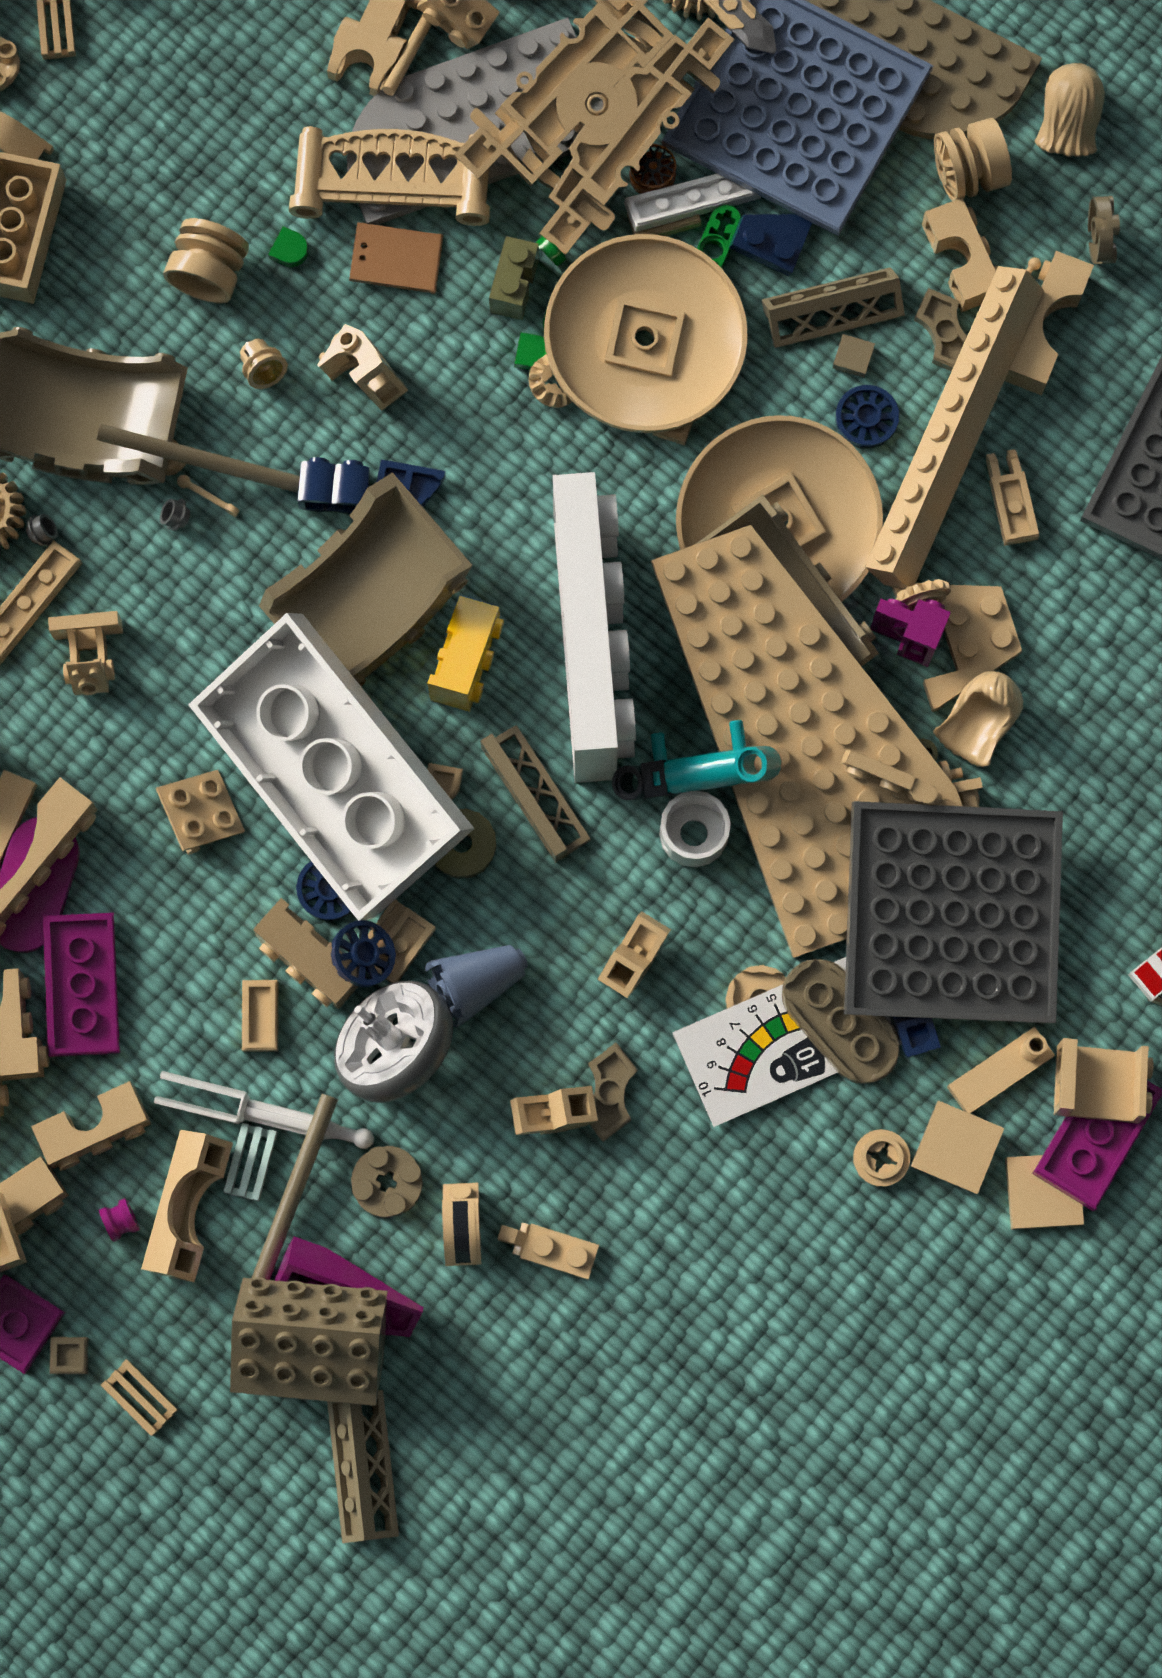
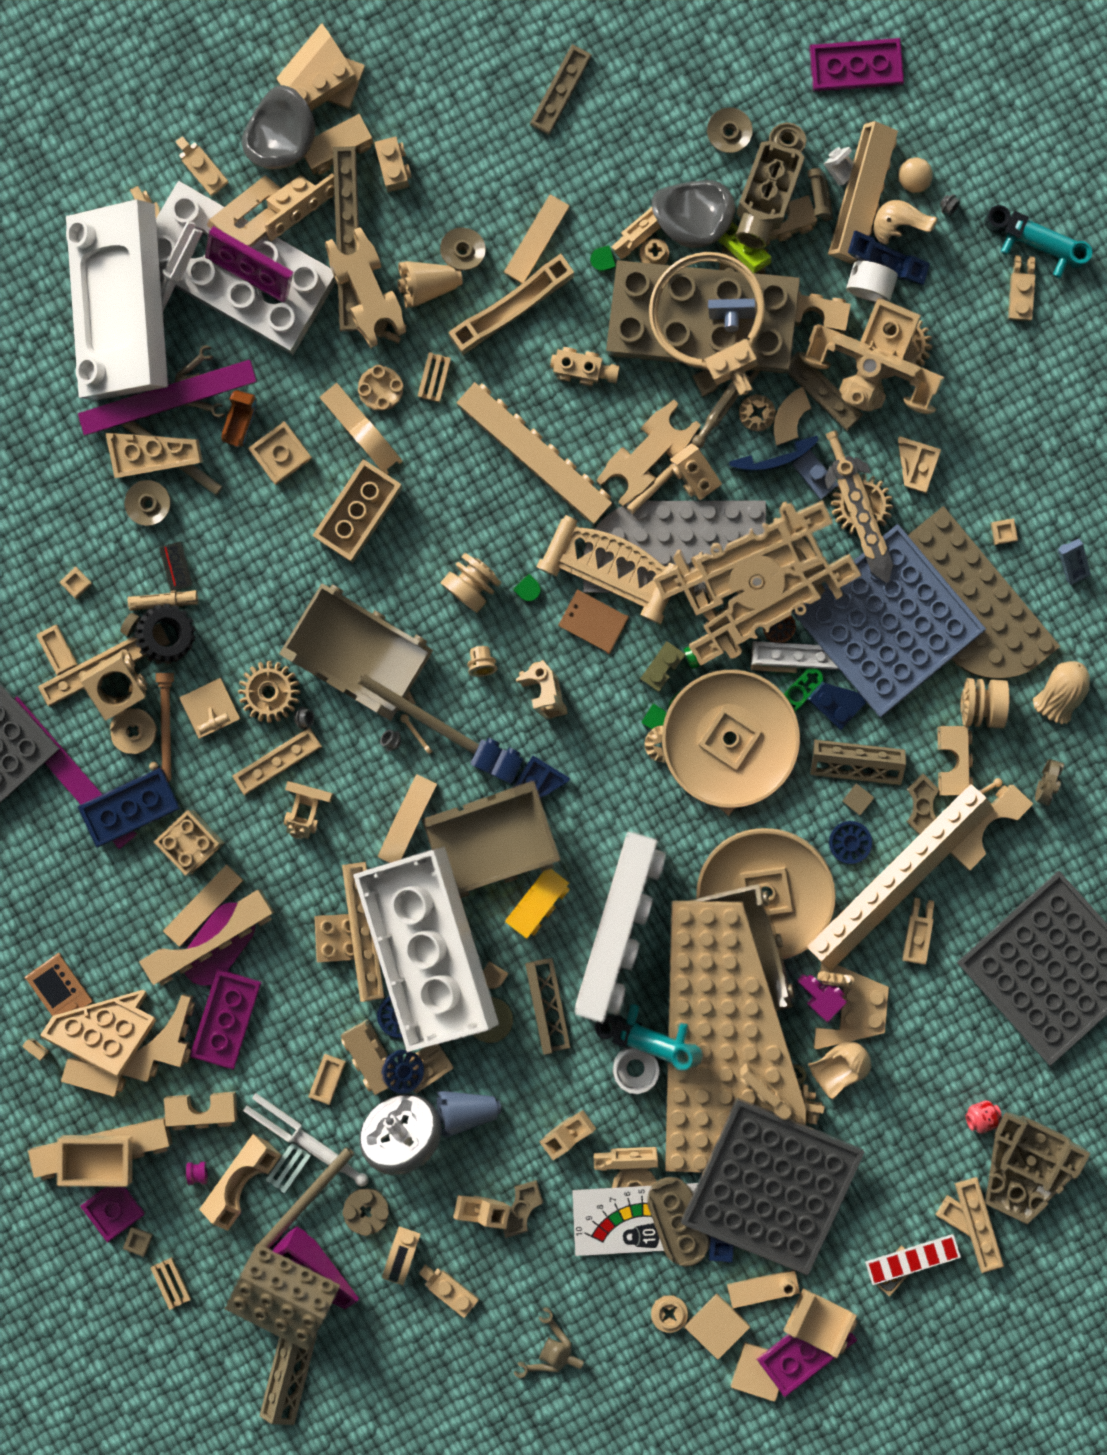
camera: 25 degrees right, 10 degrees up
none -> tan tile [342,862,384,1002]
none -> tan slope [378,774,437,863]
none -> tan brick [456,382,612,526]
none -> dark tan piece [514,1307,584,1378]
none -> tan hinge [594,1147,658,1171]

